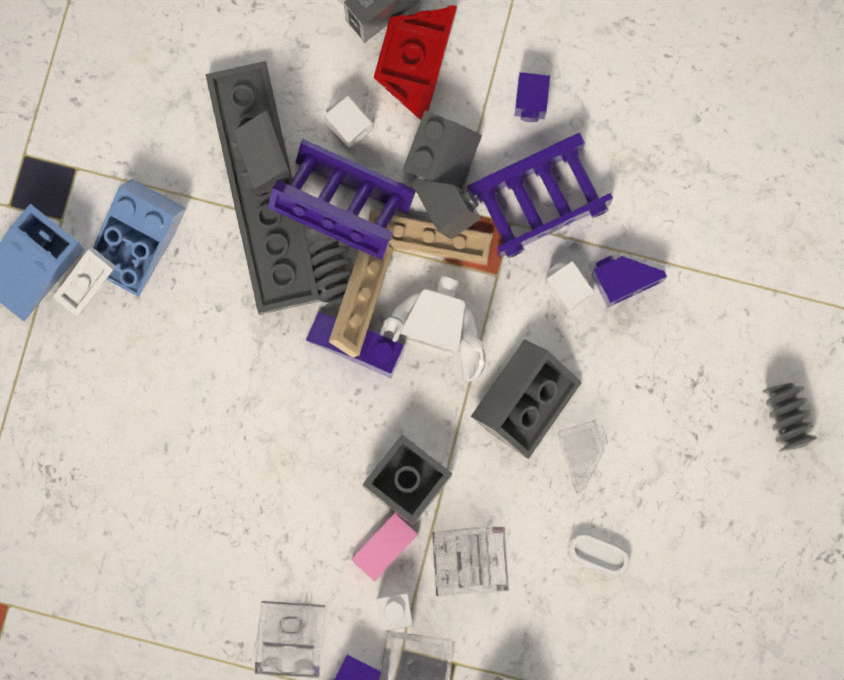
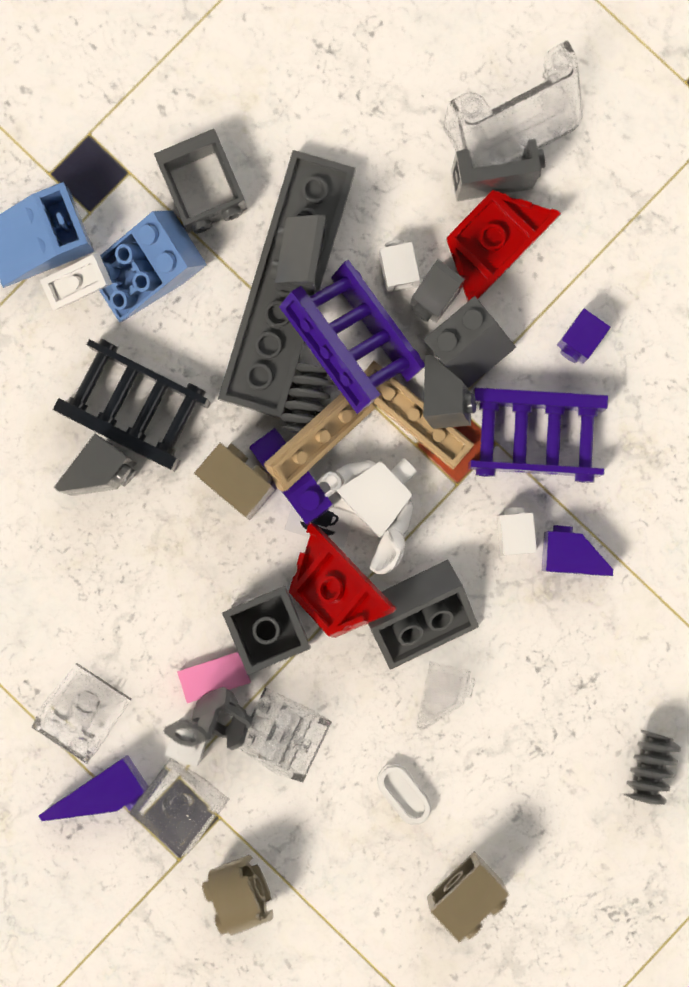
camera: 30 degrees right, 5 degrees up
none -> black fence [52,339,210,472]
none -> dark grey slope [53,433,137,496]
none -> dark grey window [154,129,247,234]
none -> dark grey piece [163,687,253,750]
none -> dark tan brick [194,443,275,520]
none -> white sticker [285,506,354,548]
none -> red wing [289,523,397,638]
none -> dark grey slope [410,259,465,323]
none -> dark tan brick [427,851,510,943]

